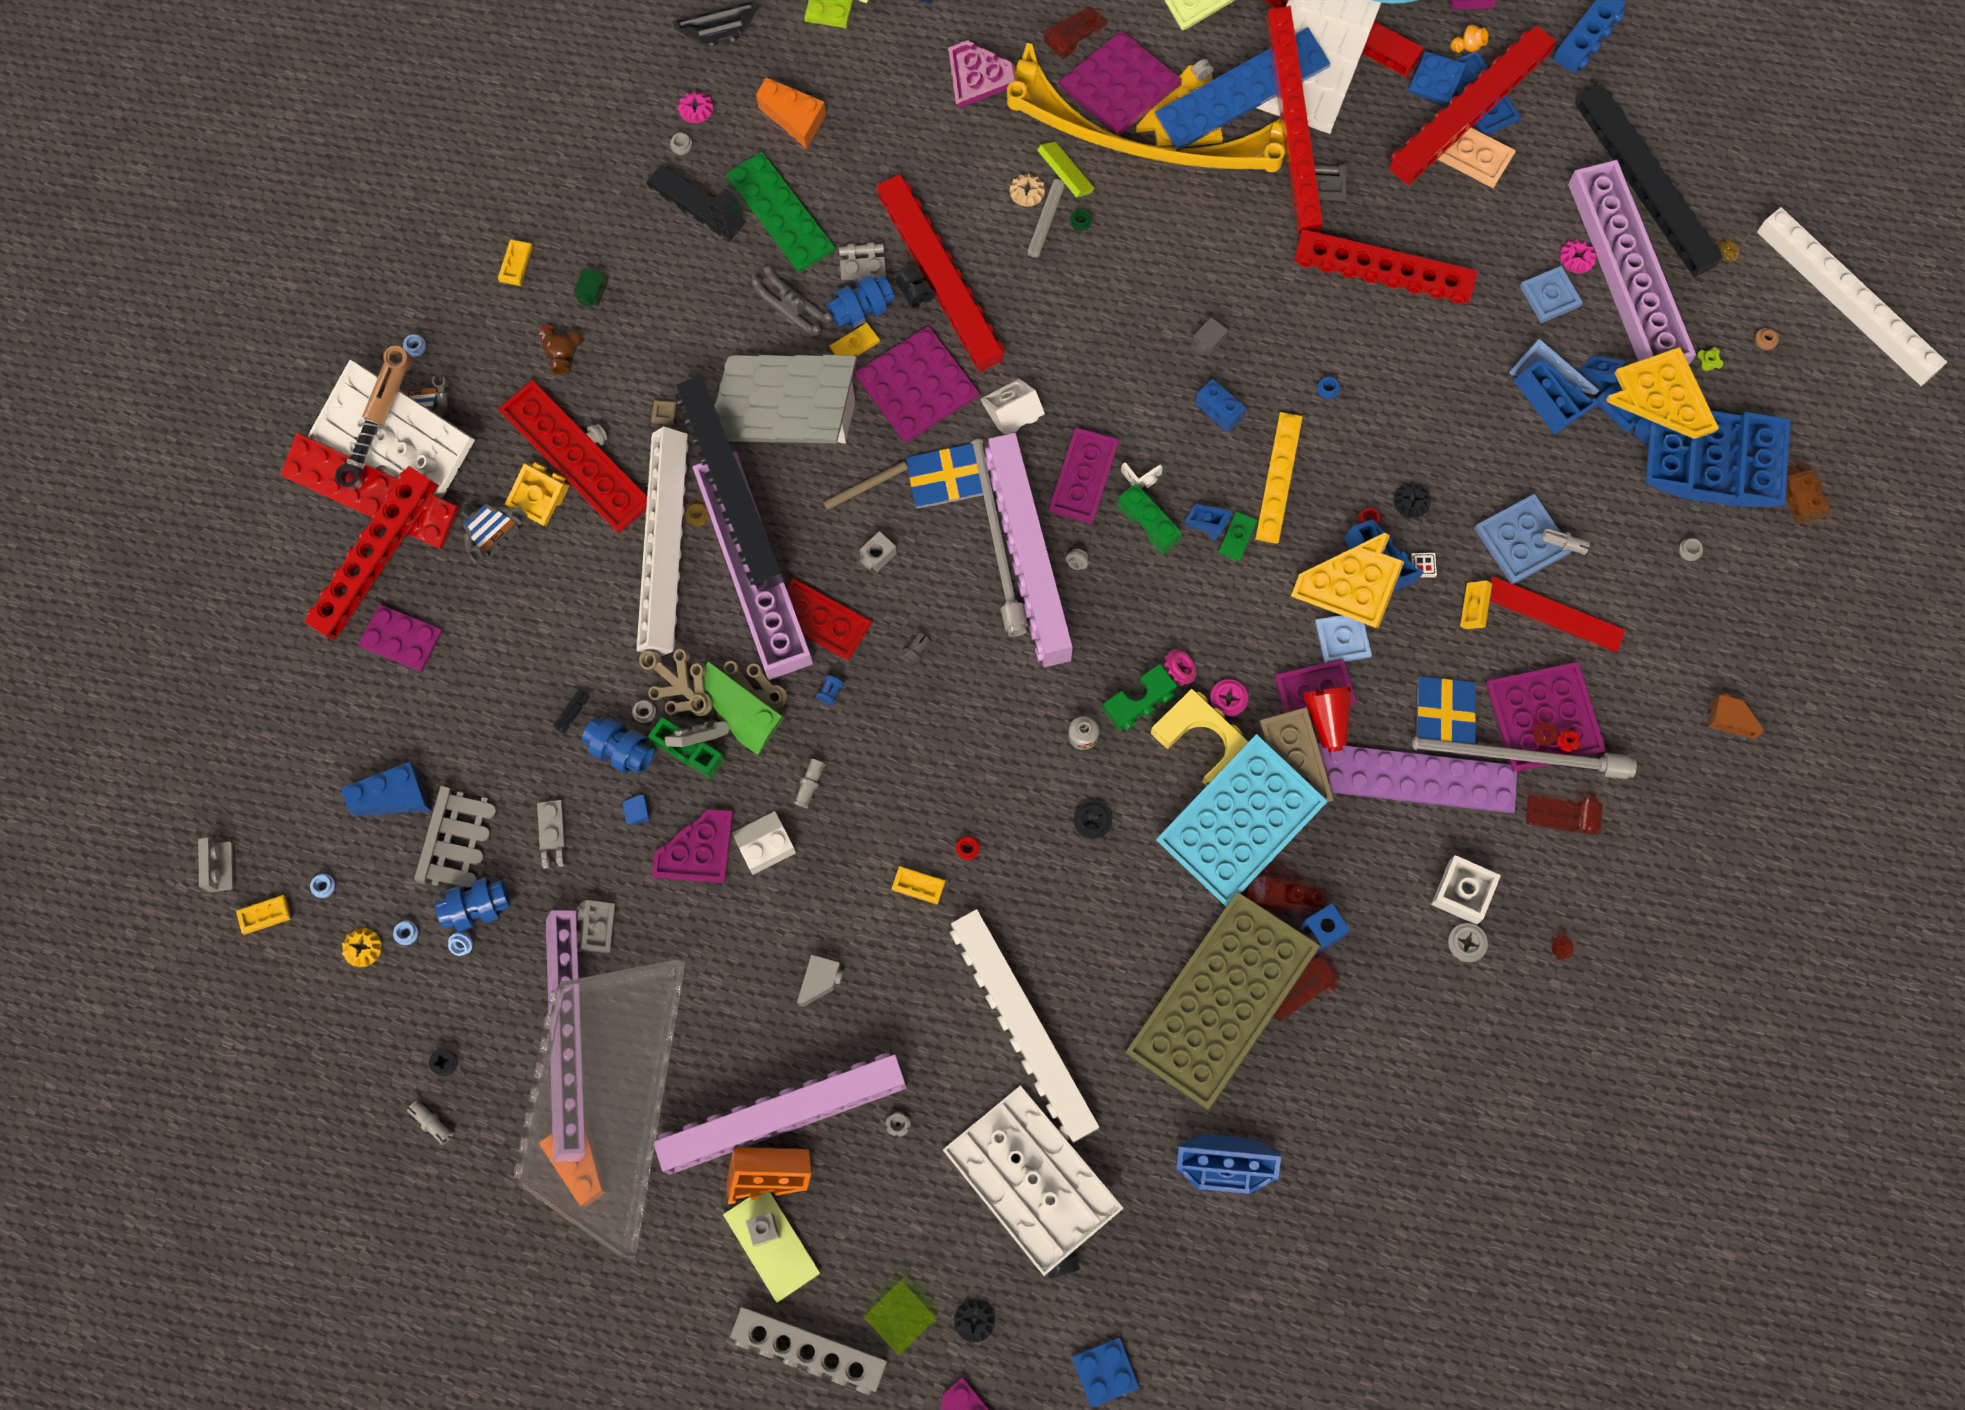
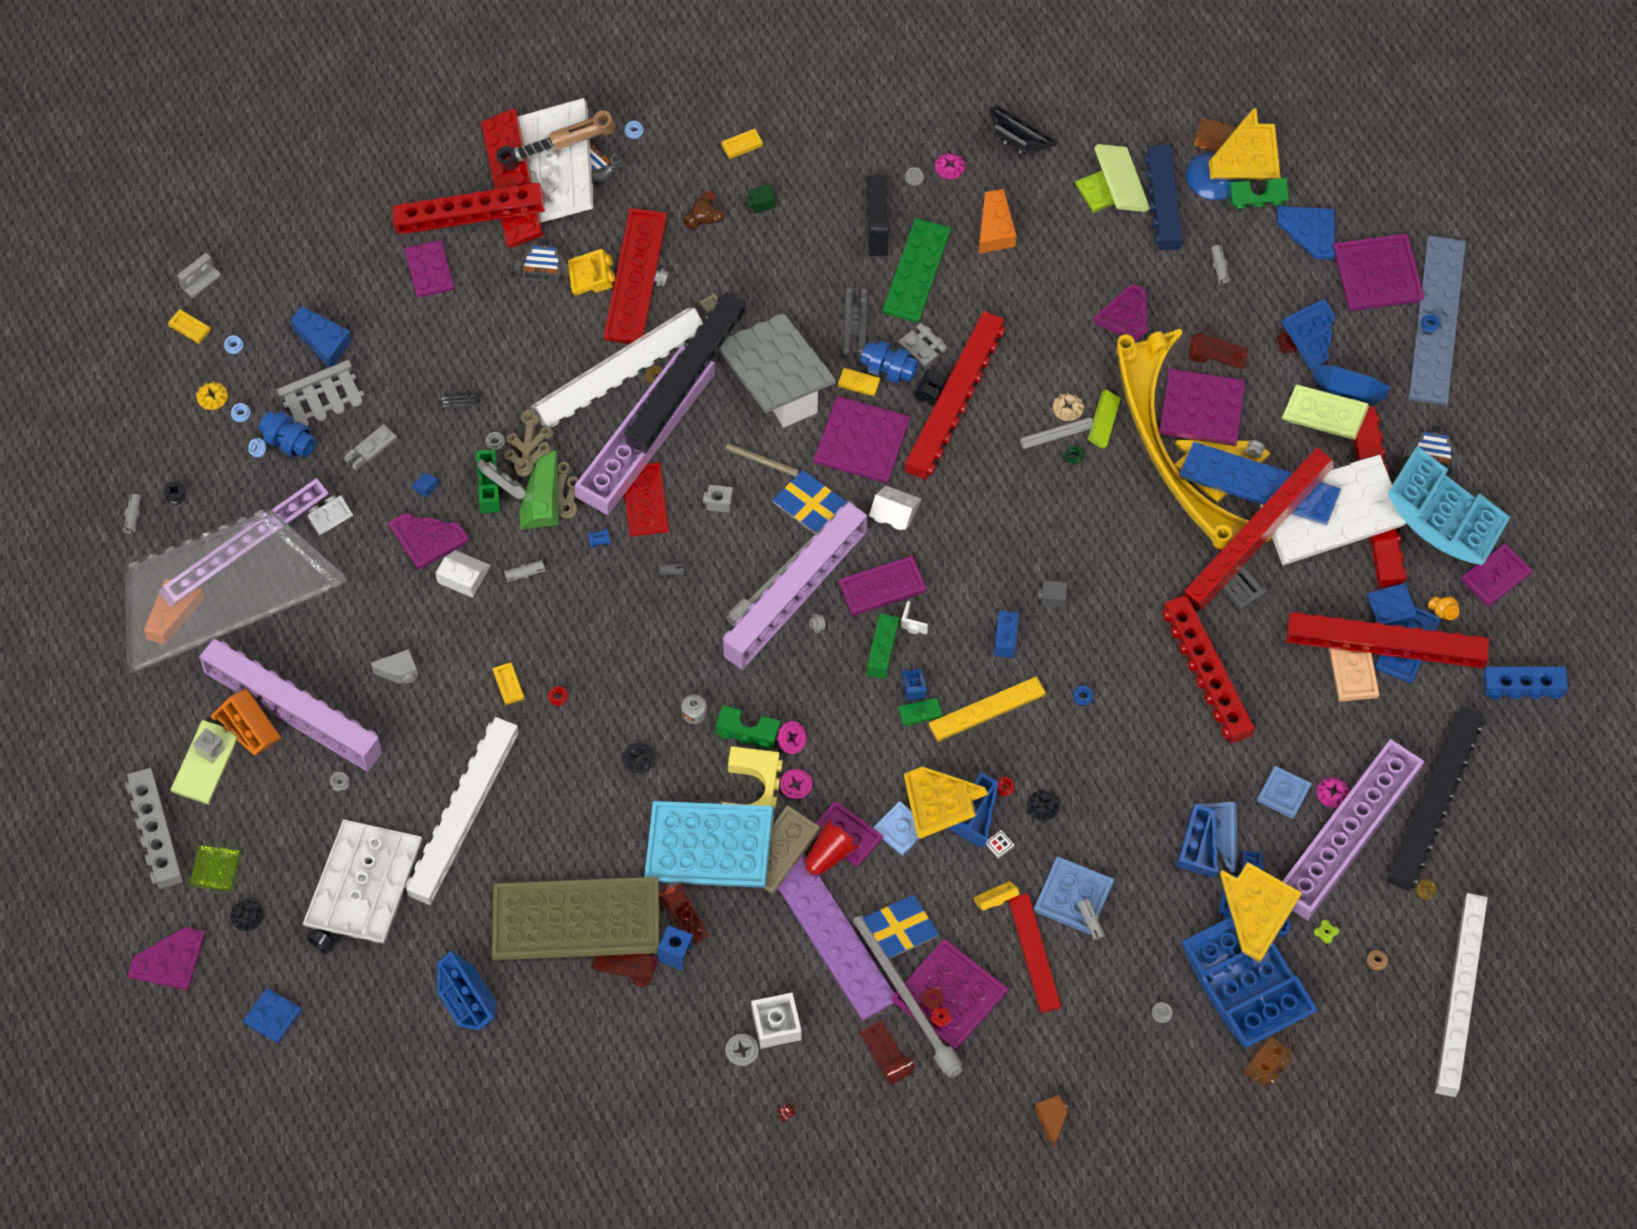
camera: 50 degrees right, 10 degrees down
blue piece [582,717,654,774] -> none

